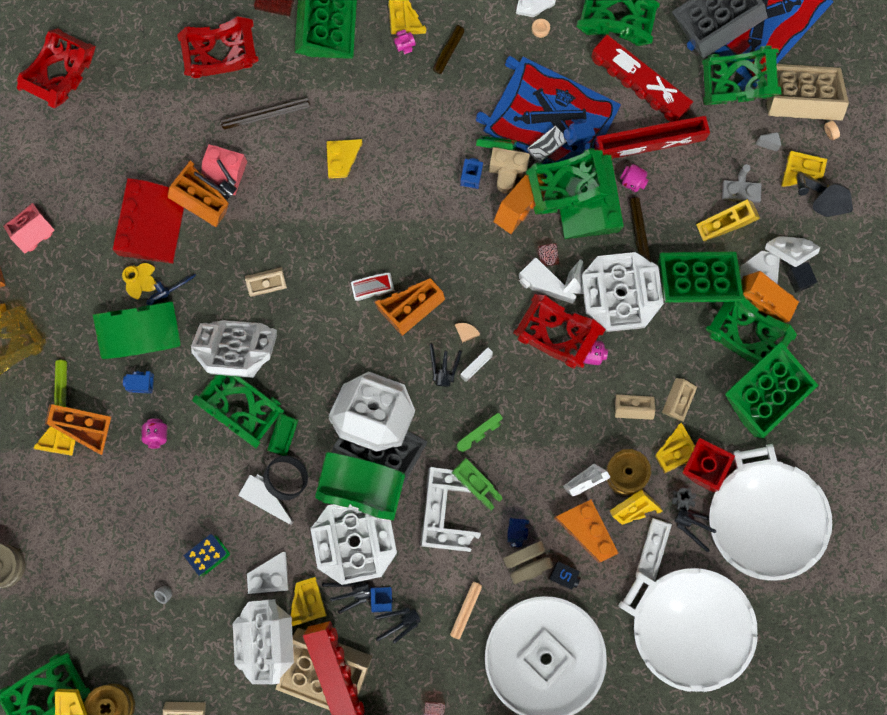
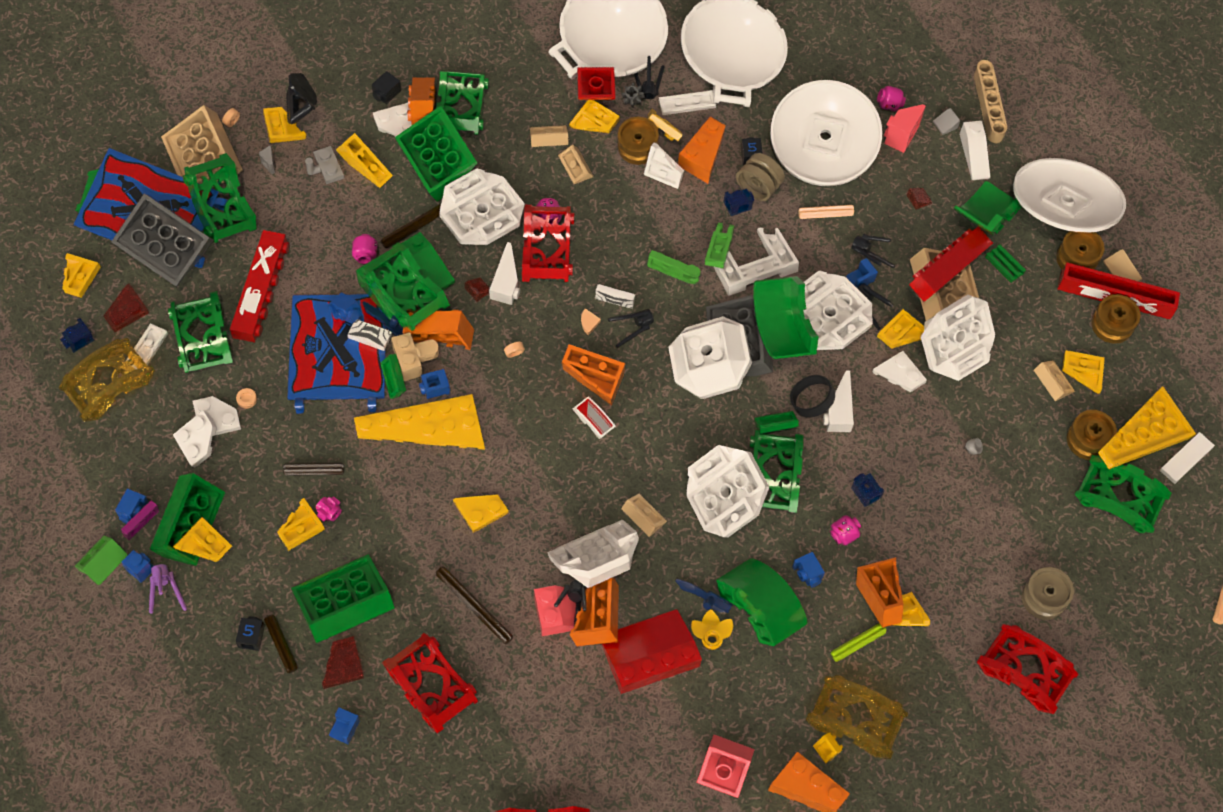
camera: 125 degrees left, 15 degrees down
dark blue piece [183,534,230,577] -> none
white slope [563,260,584,294] -> none
red brick [594,116,710,159] -> none
green slope [725,342,819,438] -> none
white plate [765,236,820,267] -> none
none -> yellow wing [354,394,485,450]
none -> light nougat tile [504,342,525,358]
none -> white piece [547,520,639,588]
none -> clear blue brick [851,473,885,507]

